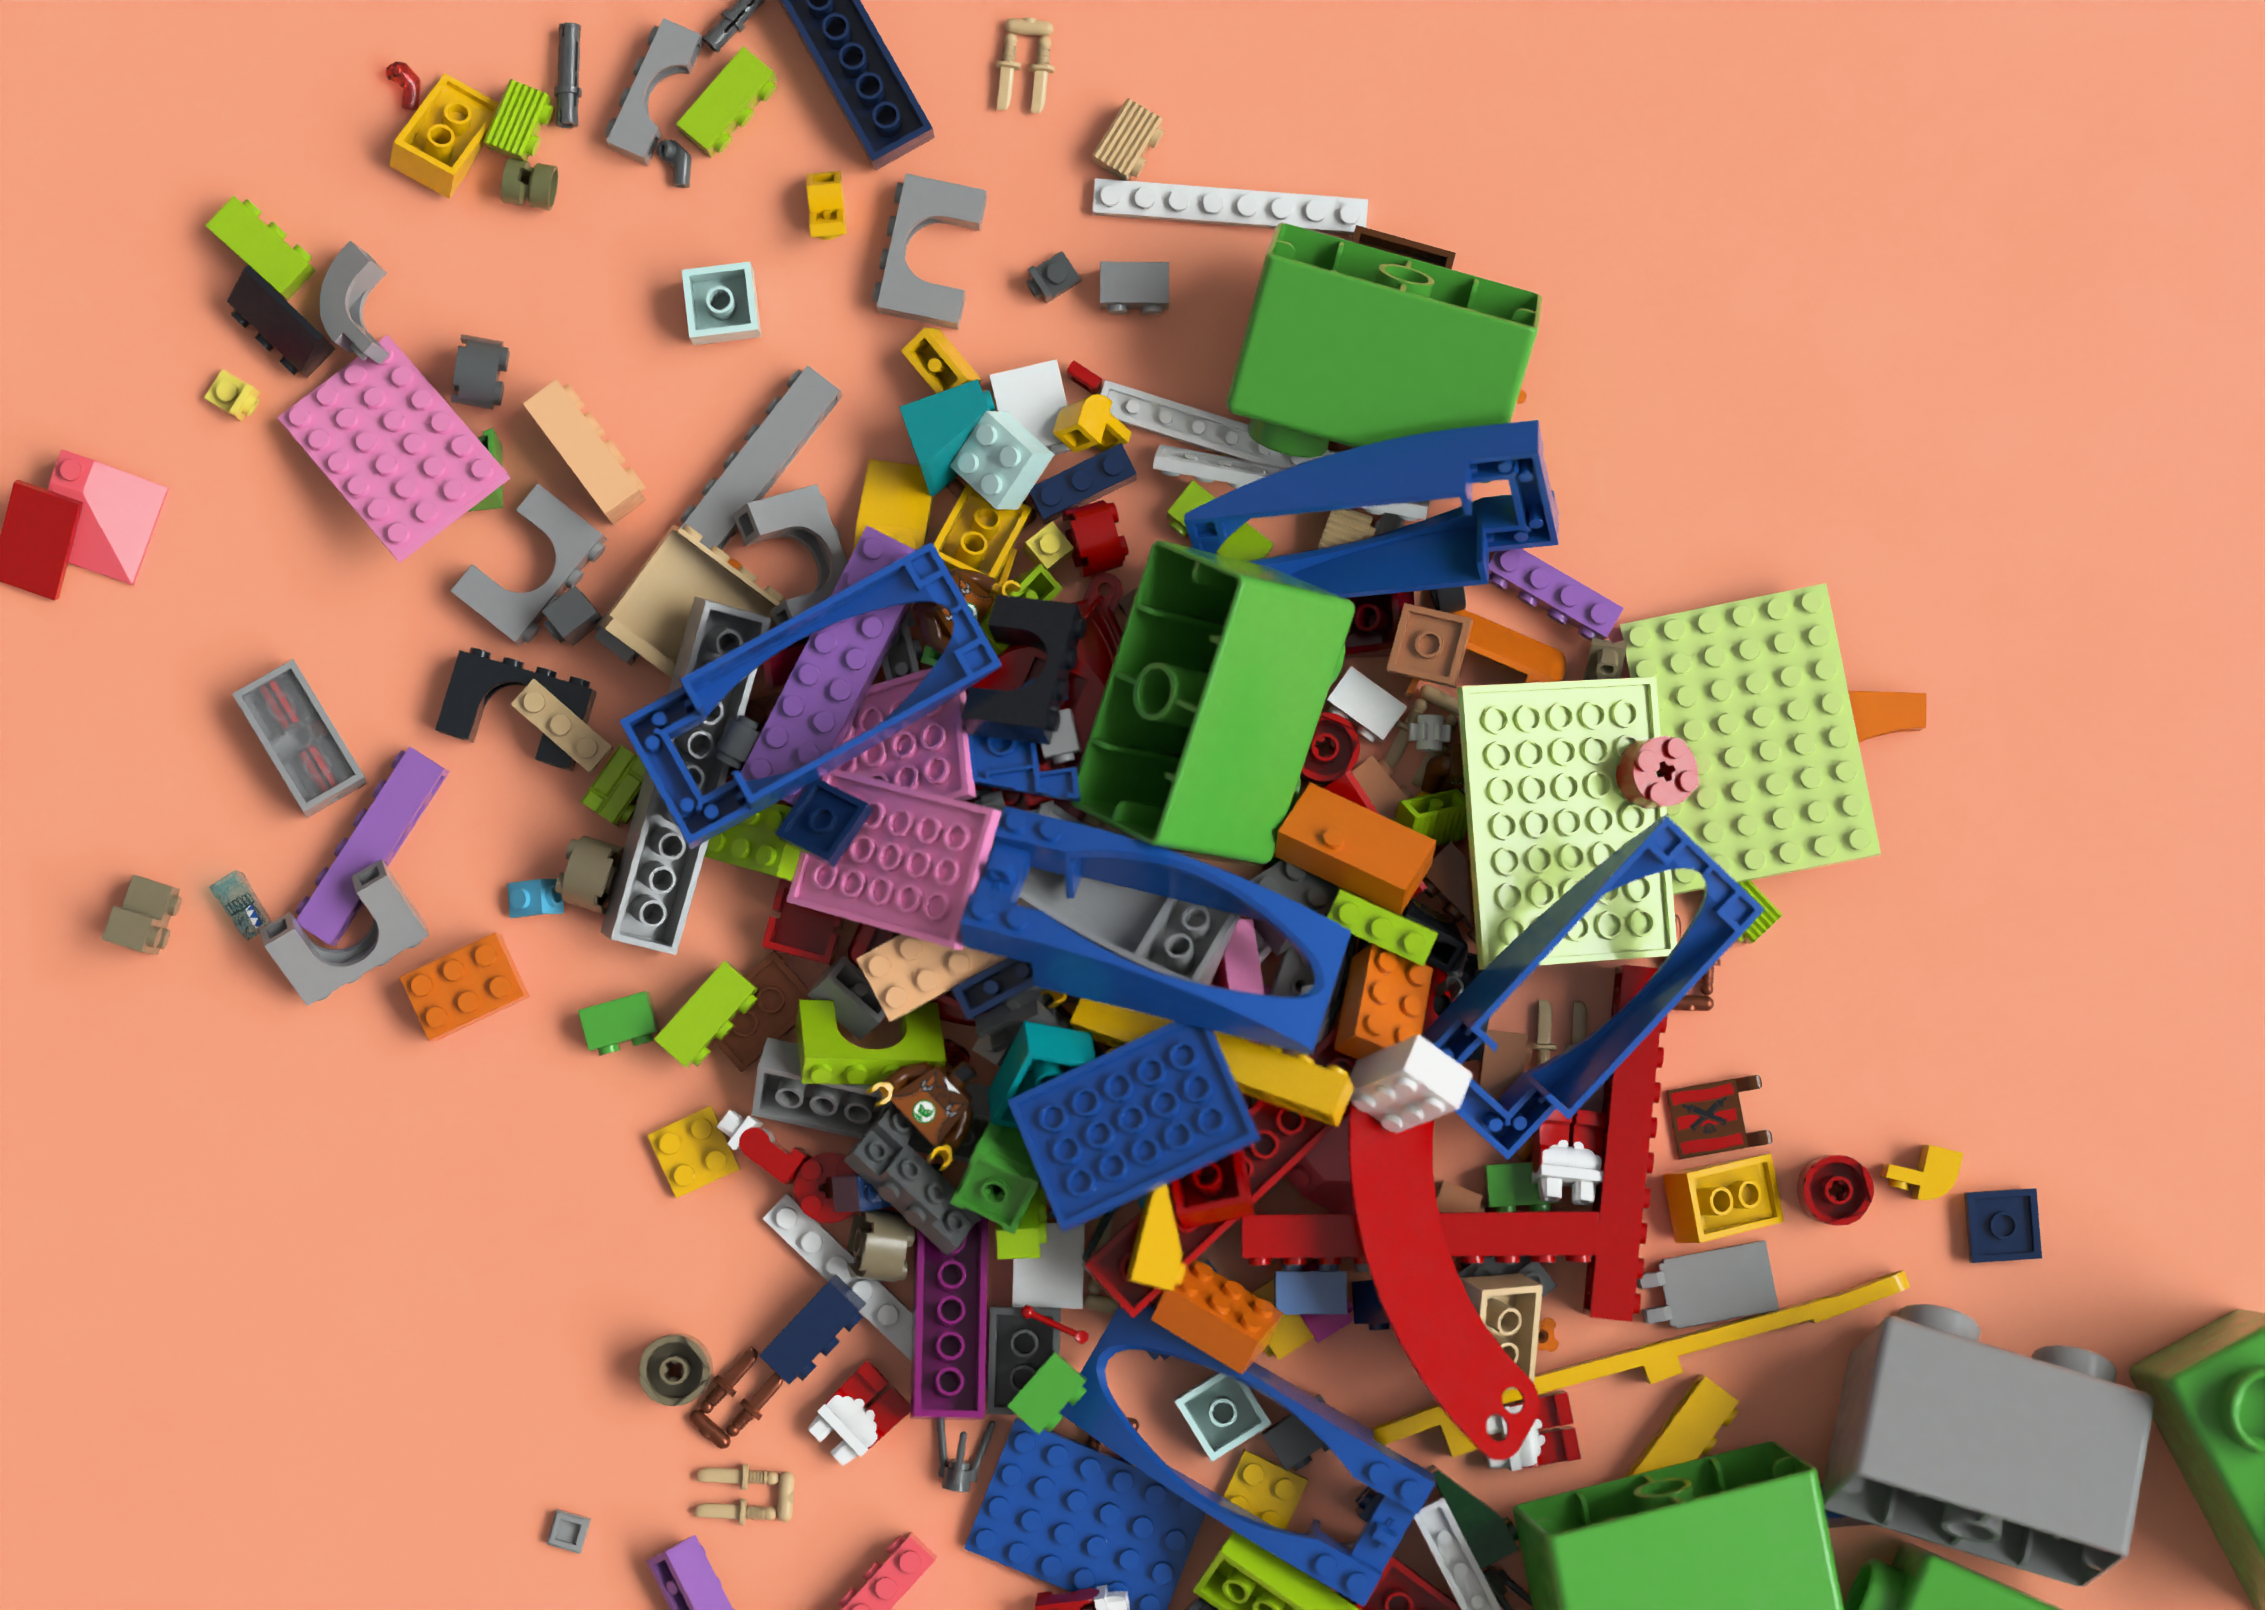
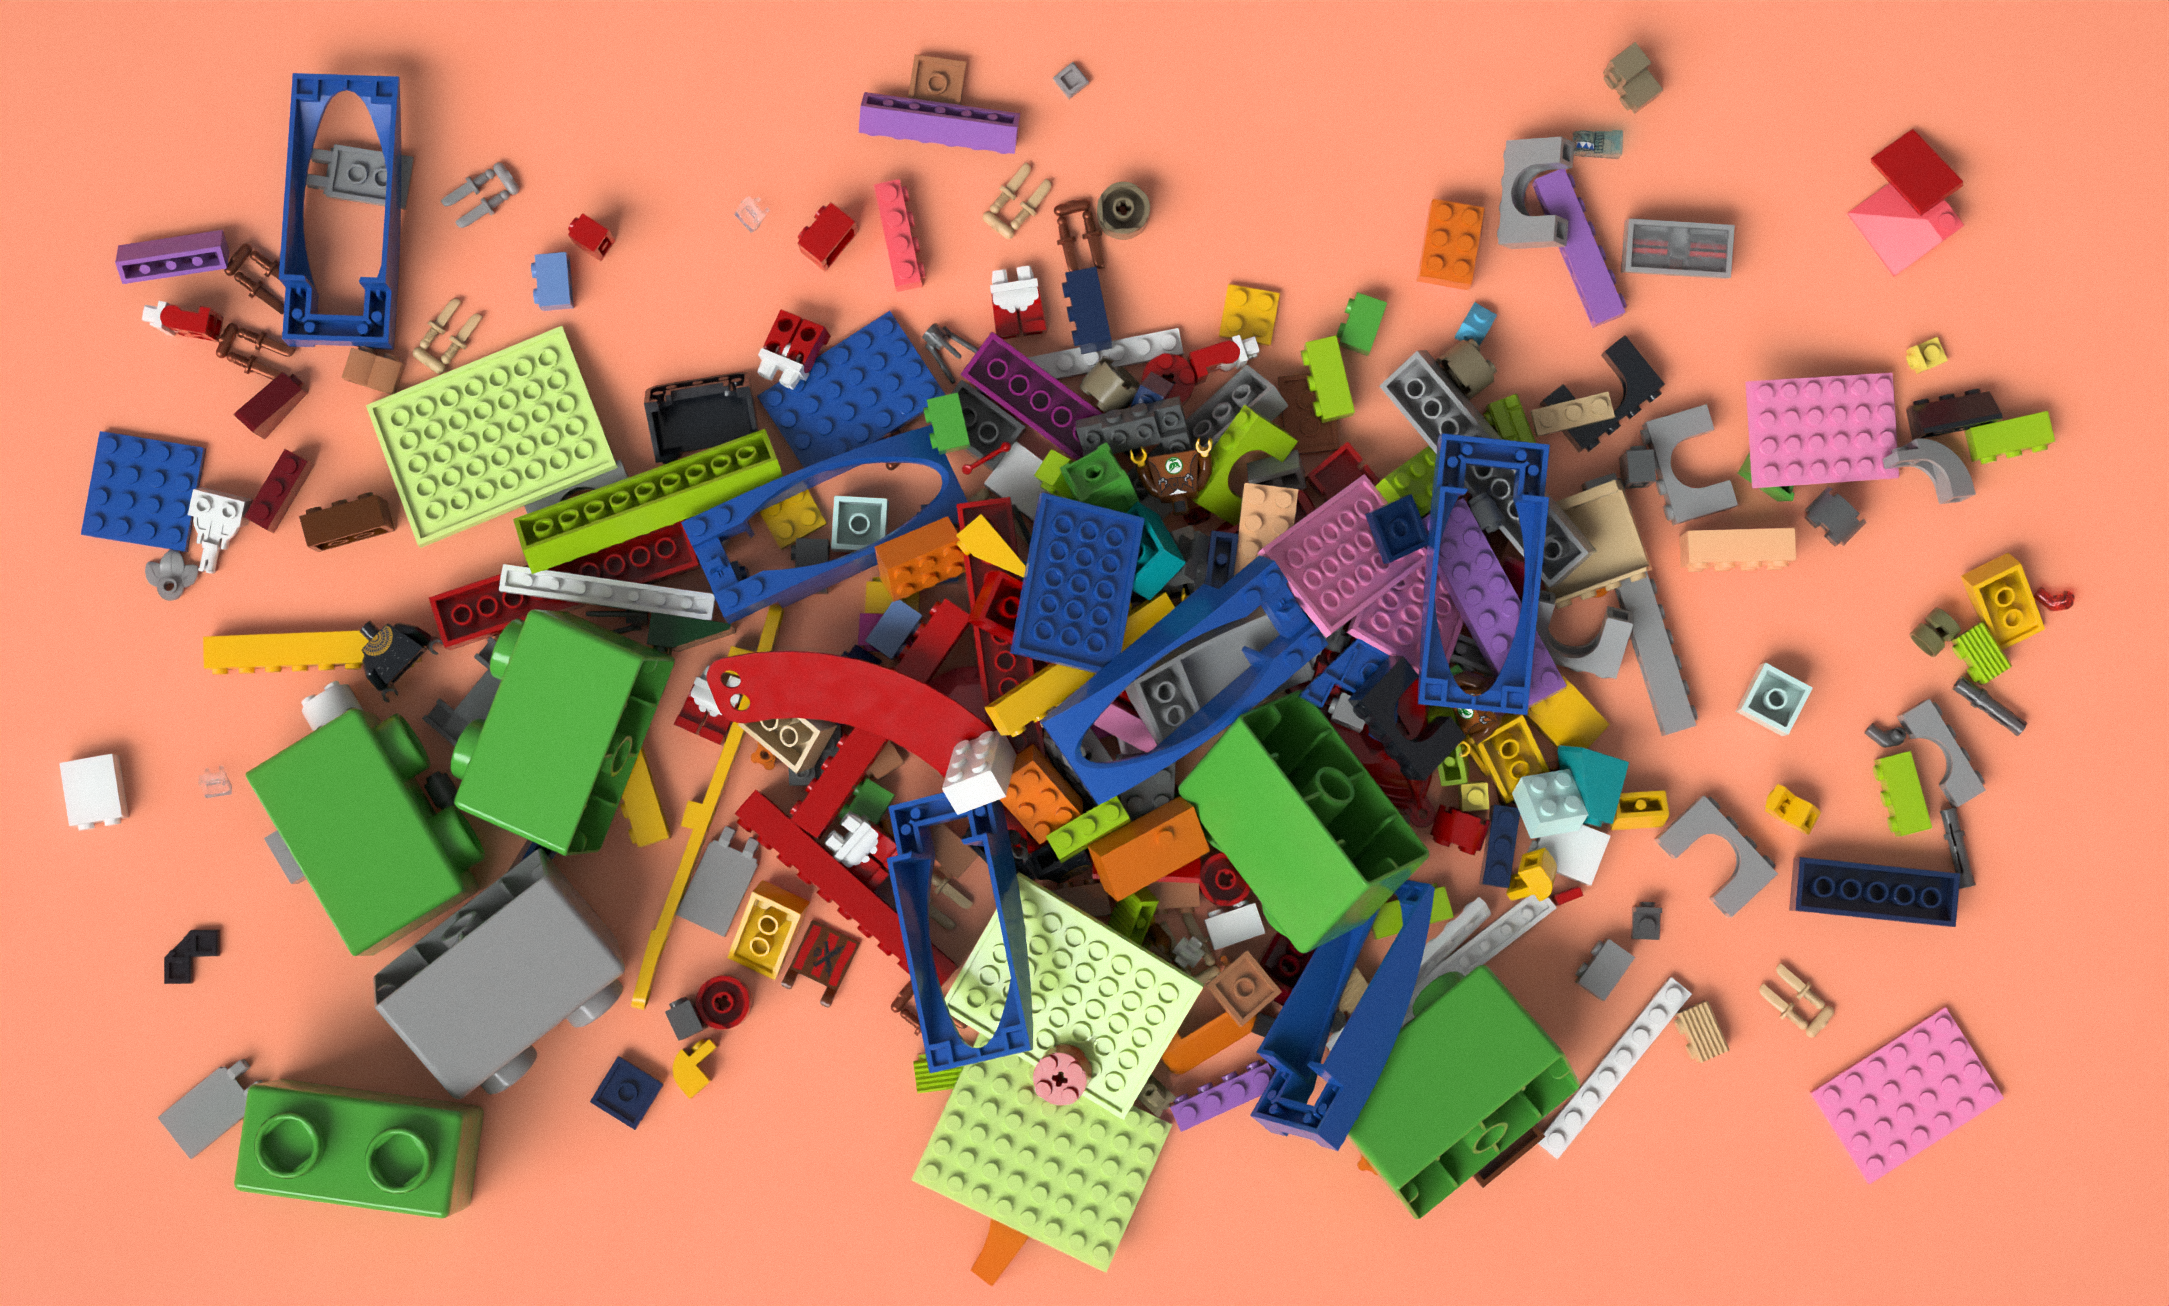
camera: 125 degrees right, 0 degrees up
none -> dark grey brick [665,997,708,1041]

